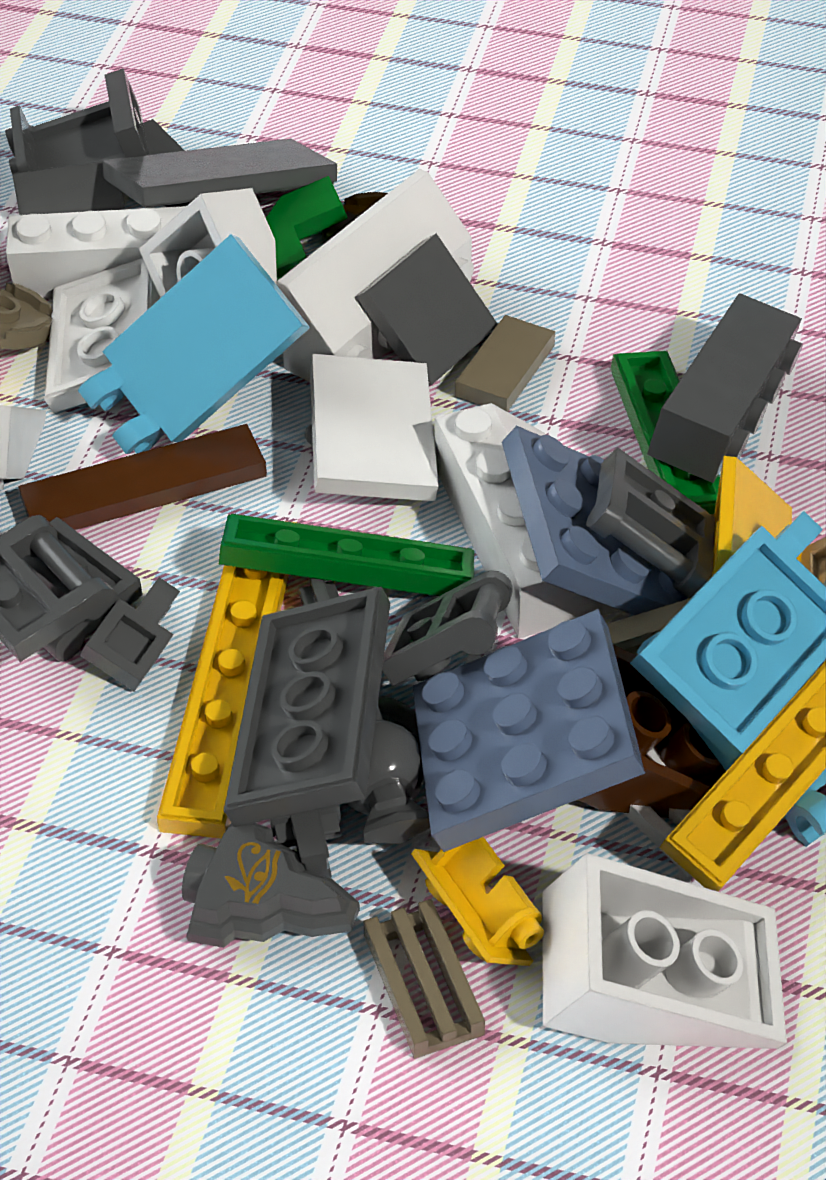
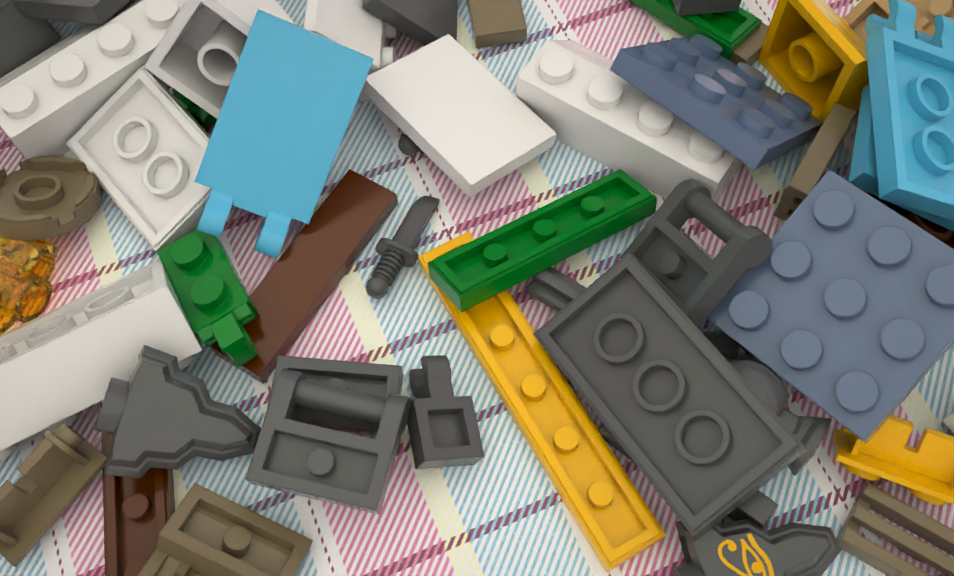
camera: 35 degrees left, 15 degrees up
dark grey plate [586,447,715,599] -> none
none -> green hinge [157,229,259,368]
none -> dark grey piece [365,196,440,299]

